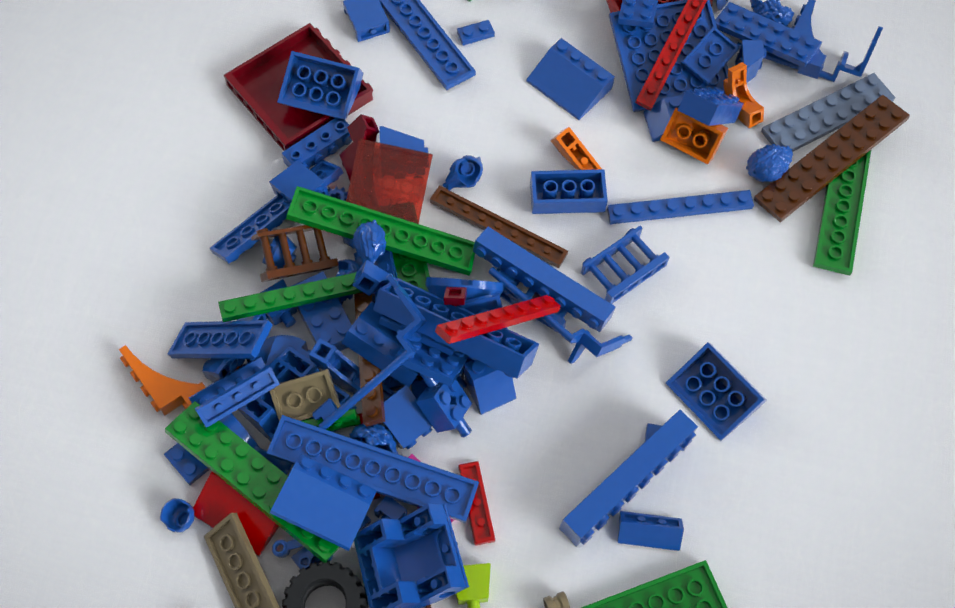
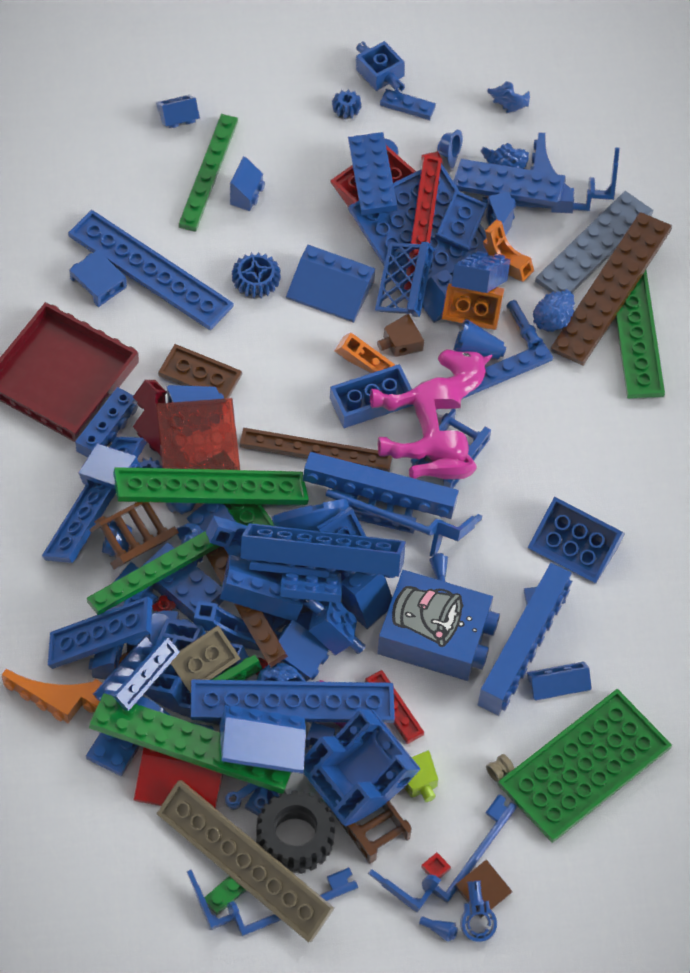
camera: 20 degrees left, 5 degrees down
blue hair [160,498,195,533] -> none
blue slope [277,51,364,120] -> none
blue piece [312,273,427,430] -> none
blue hair [353,220,386,266] -> none
red plate [435,295,561,344] -> none
blue hair [443,155,483,190] -> none
dark red plate [444,287,467,306] -> none
blue plate [457,20,495,46] -> none
none -> red plate [152,595,176,612]
none -> reddish brown plate [158,344,242,403]
none -> blue gear [232,252,281,298]
none -> dark pink animal [370,350,492,479]
none -> blue fence [375,242,434,317]
none -> reddish brown torso [377,314,424,357]
none -> blue brick [377,569,500,681]
none -> blue cone [429,553,448,582]
none -> blue cone [453,319,507,360]
none -> blue pin [506,300,543,349]

